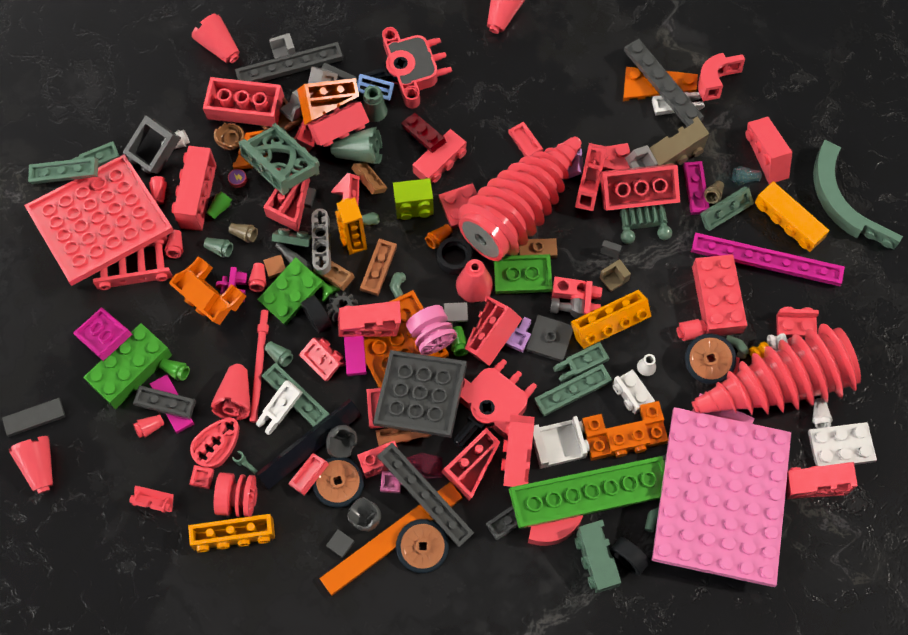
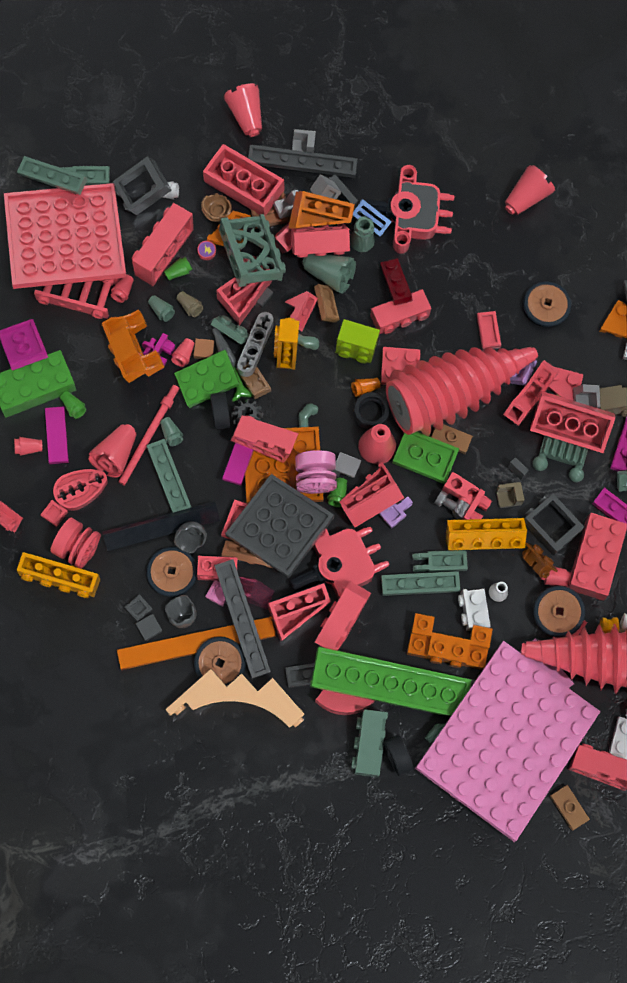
camera: 15 degrees right, 5 degrees up
dark grey tile [133,385,196,419] -> none
coral cone [149,176,167,205] -> none
sand green hand [232,451,258,474] -> none
white hinge [256,380,303,435] -> none
coral tile [288,453,329,496] -> none
coral bracket [299,337,346,381] -> none
nougat plate [360,239,397,296] -> none
dark grey plate [526,315,573,362] -> none
white panel [533,416,590,469] -> none
sand green arm [726,335,749,359] -> none
none -> dark grey tile [125,594,153,622]
none -> light nougat arch [166,669,304,728]
none -> dark orange hinge [522,543,558,578]
none -> nougat wheel [523,282,571,327]
none -> dark grey window [524,494,585,556]
none -> medium nougat plate [550,785,590,831]

